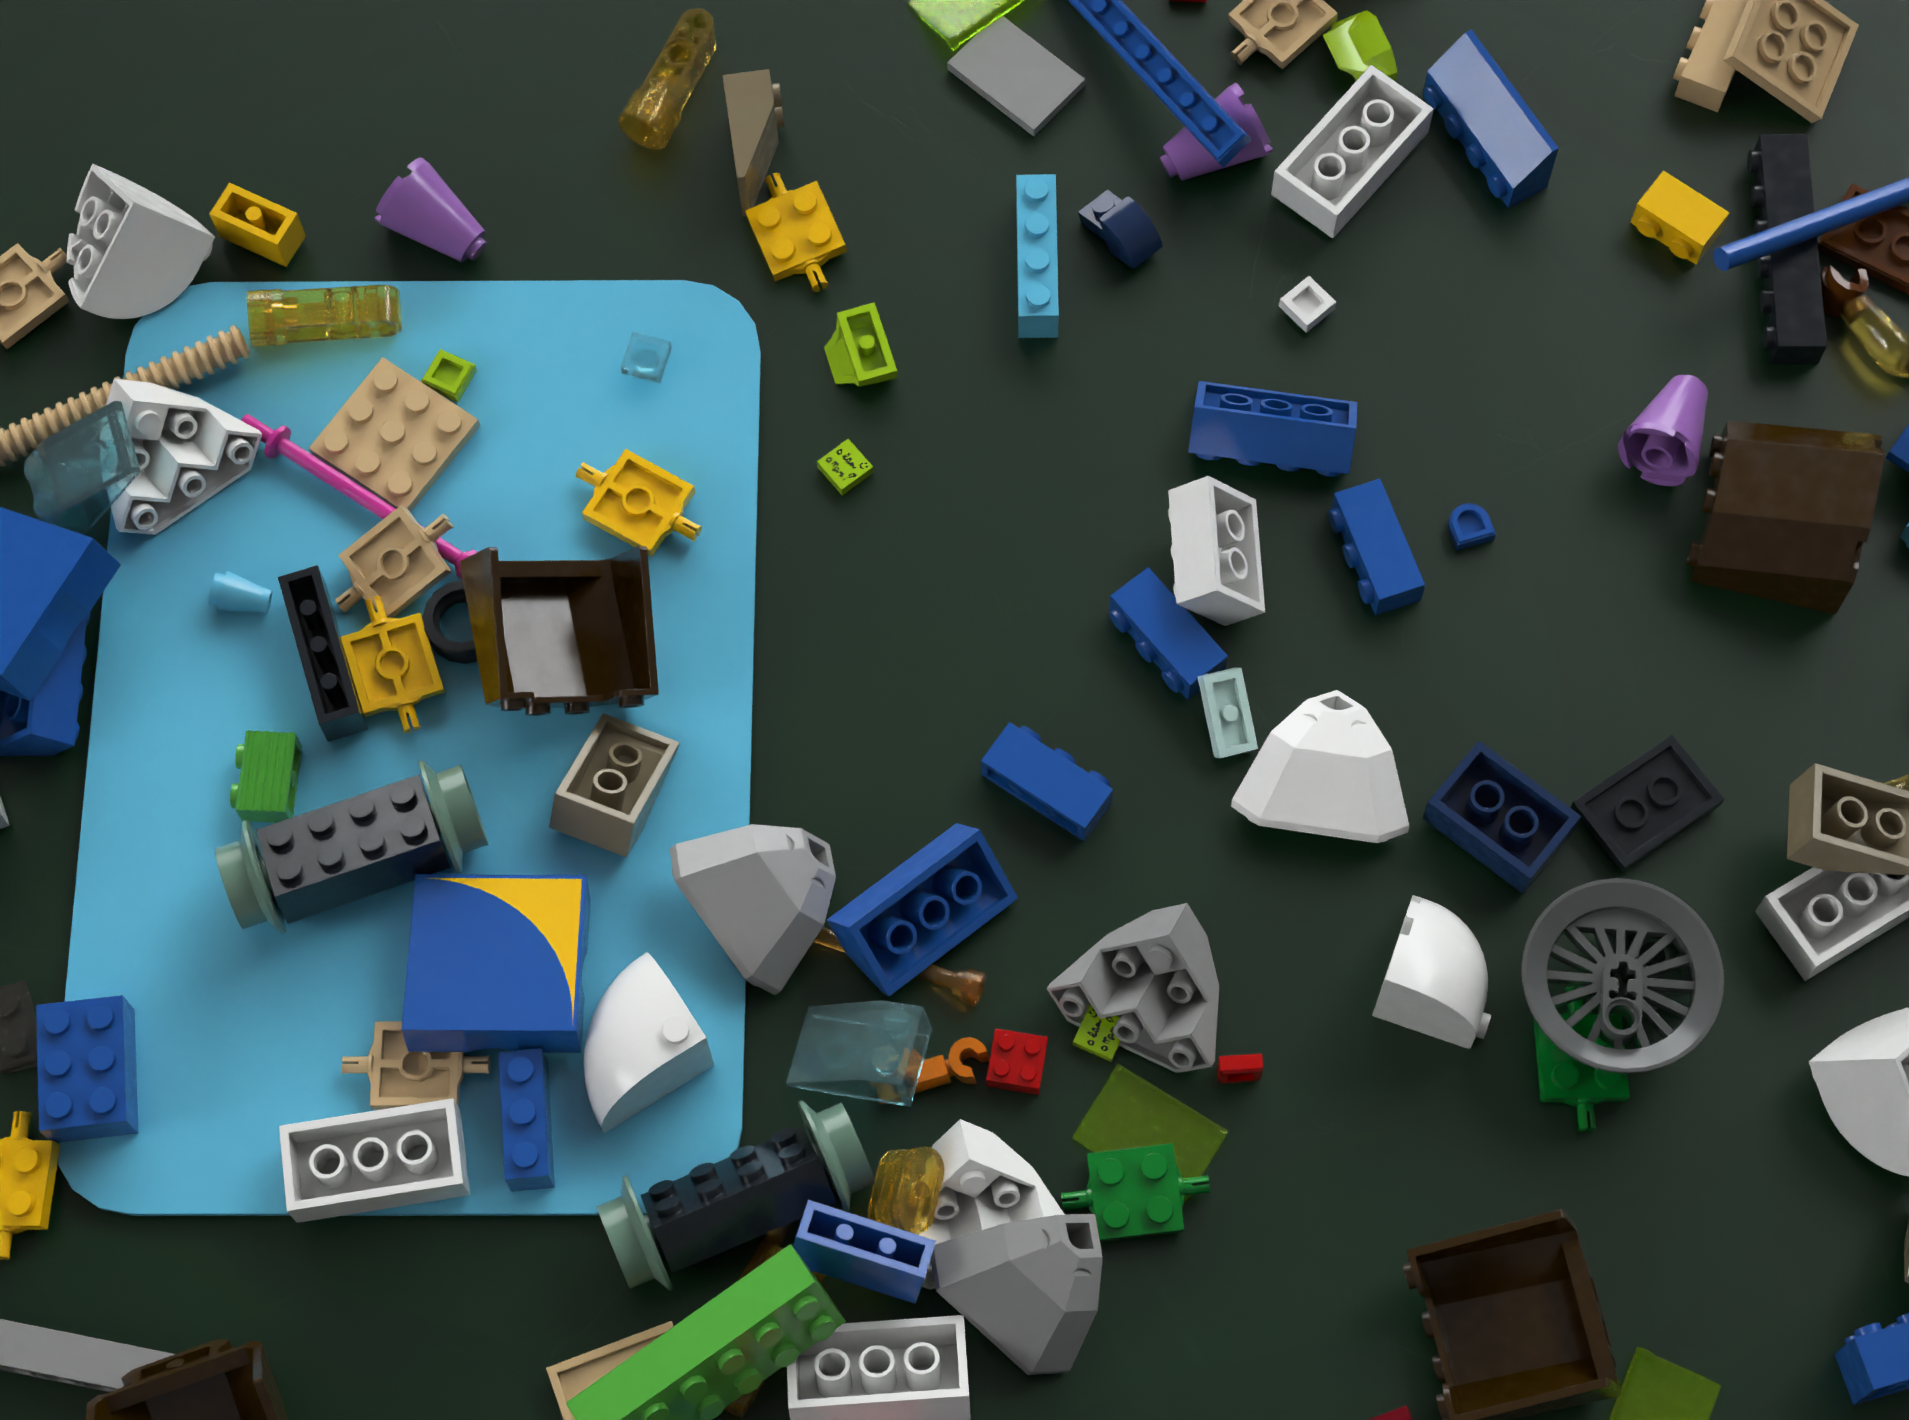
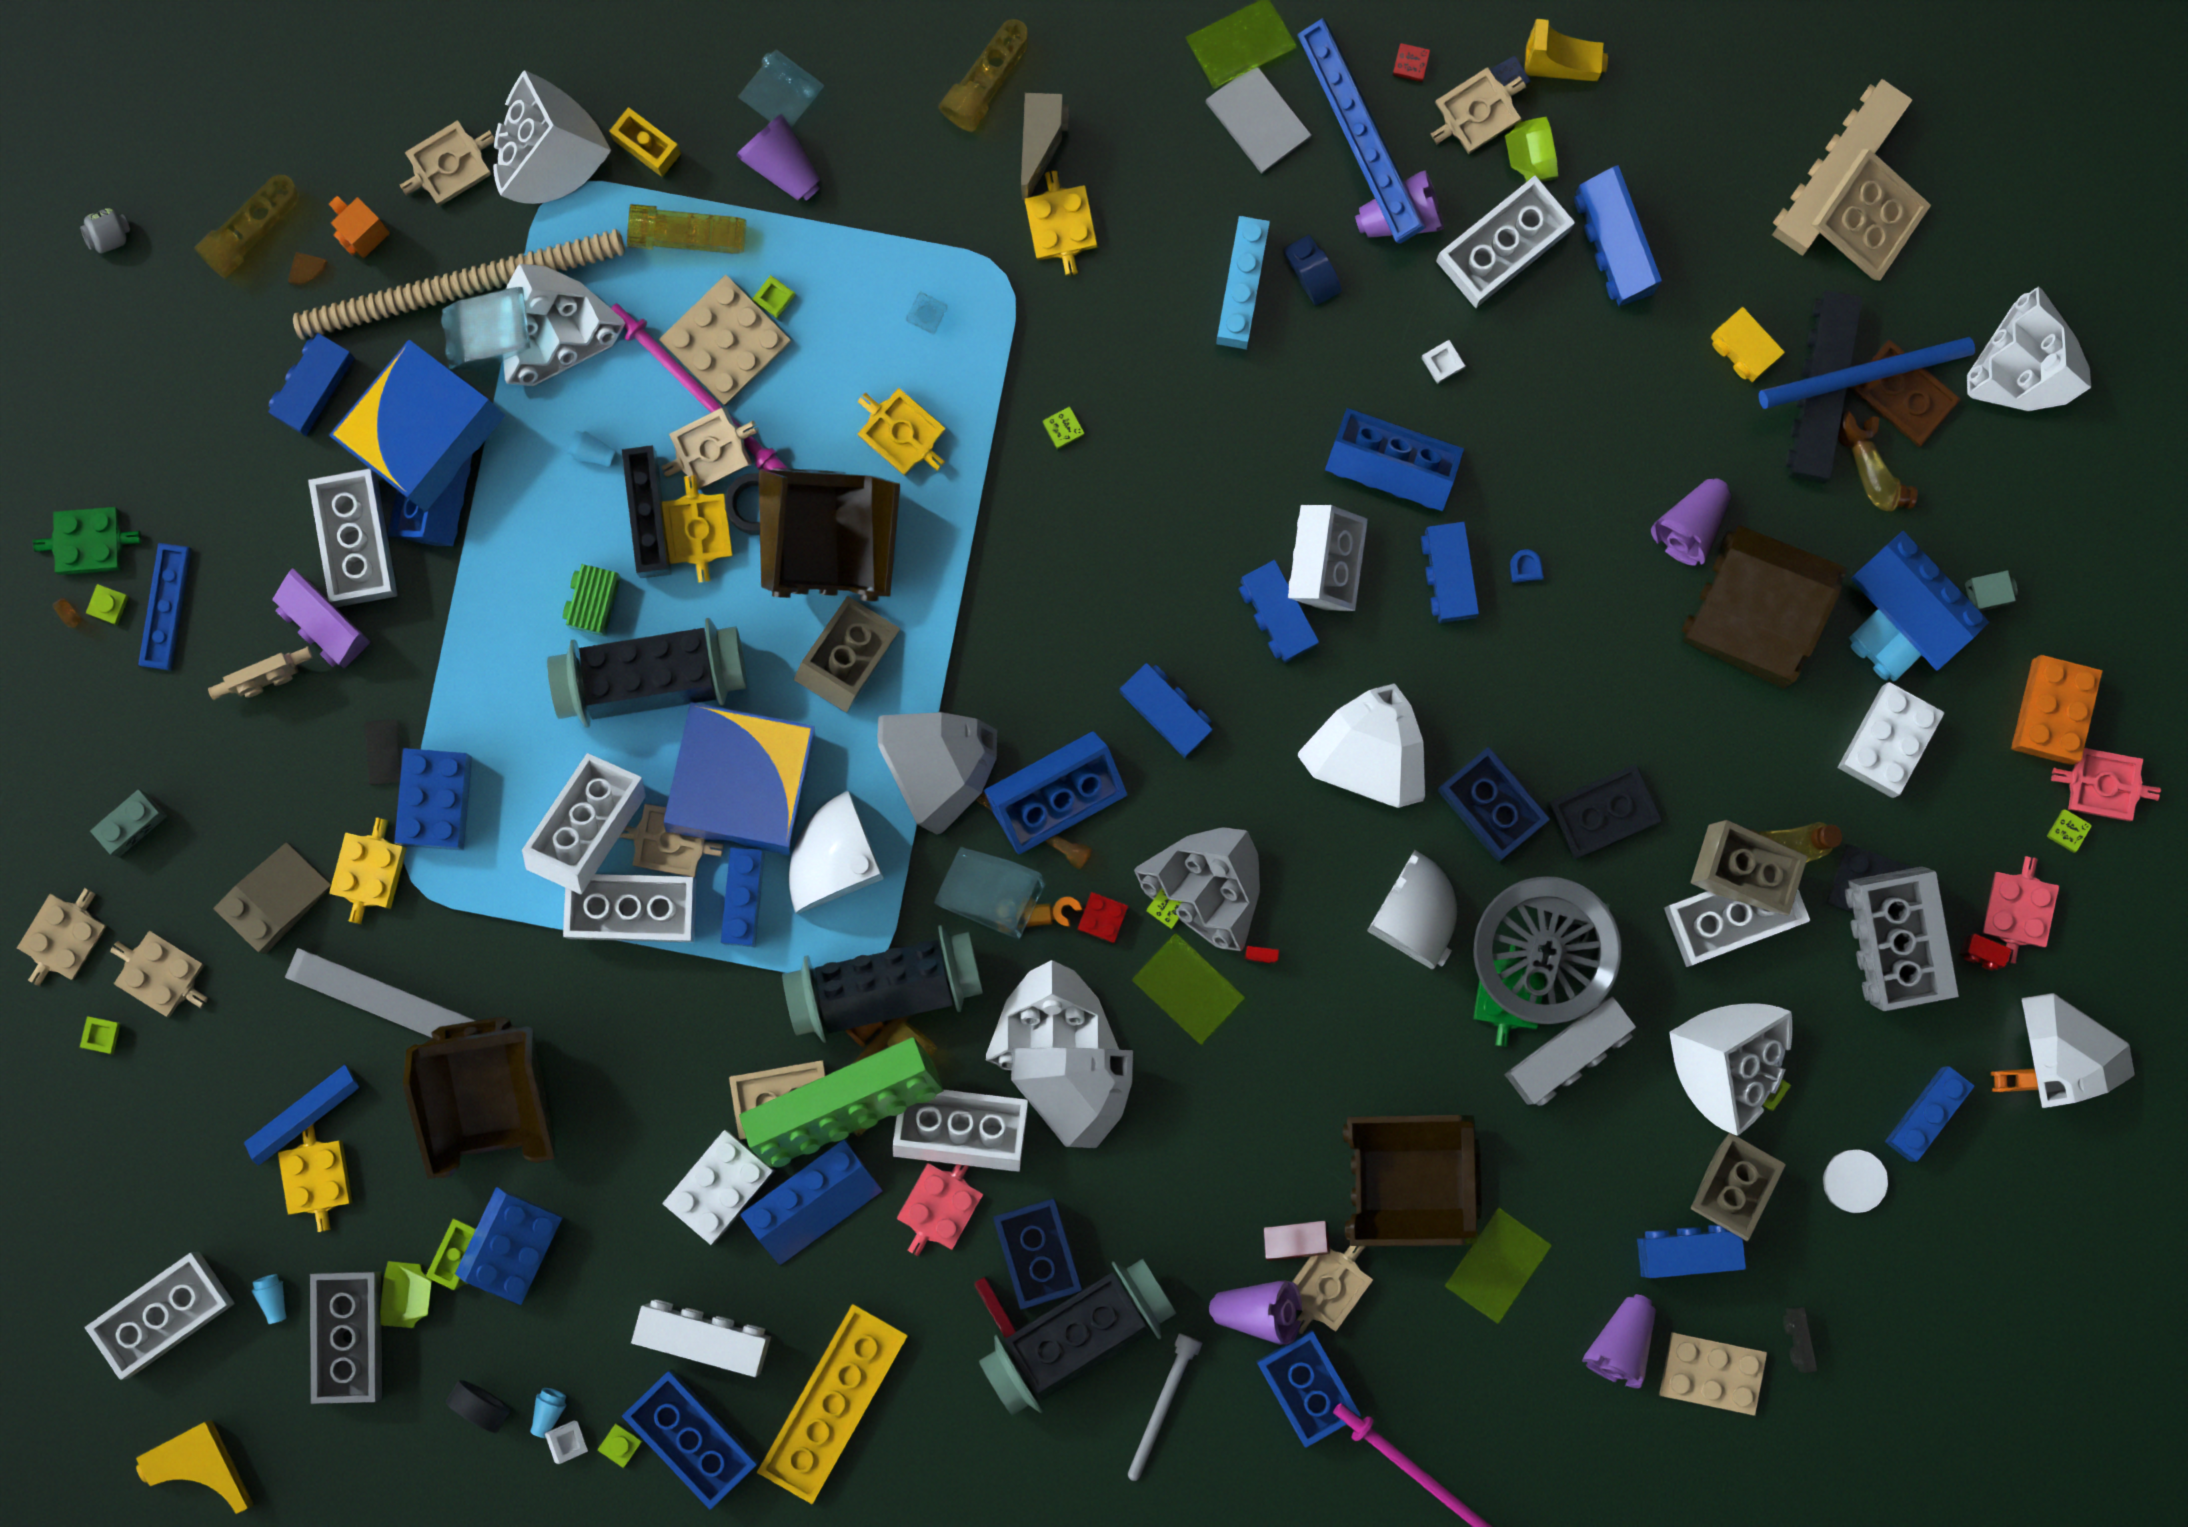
camera: 10 degrees right, 15 degrees up
blue brick [793,1200,936,1304] -> none
lime slope [824,302,898,387] -> none
clear yellow brick [868,1147,944,1234] -> none
green plate [1061,1143,1210,1242] -> none
light aqua plate [1198,667,1258,758] -> none
none -> white brick [522,753,645,894]
none -> clear light blue hinge [738,49,824,128]
none -> dark orange bush [845,1022,885,1048]
none -> light grey brick [1505,997,1636,1106]

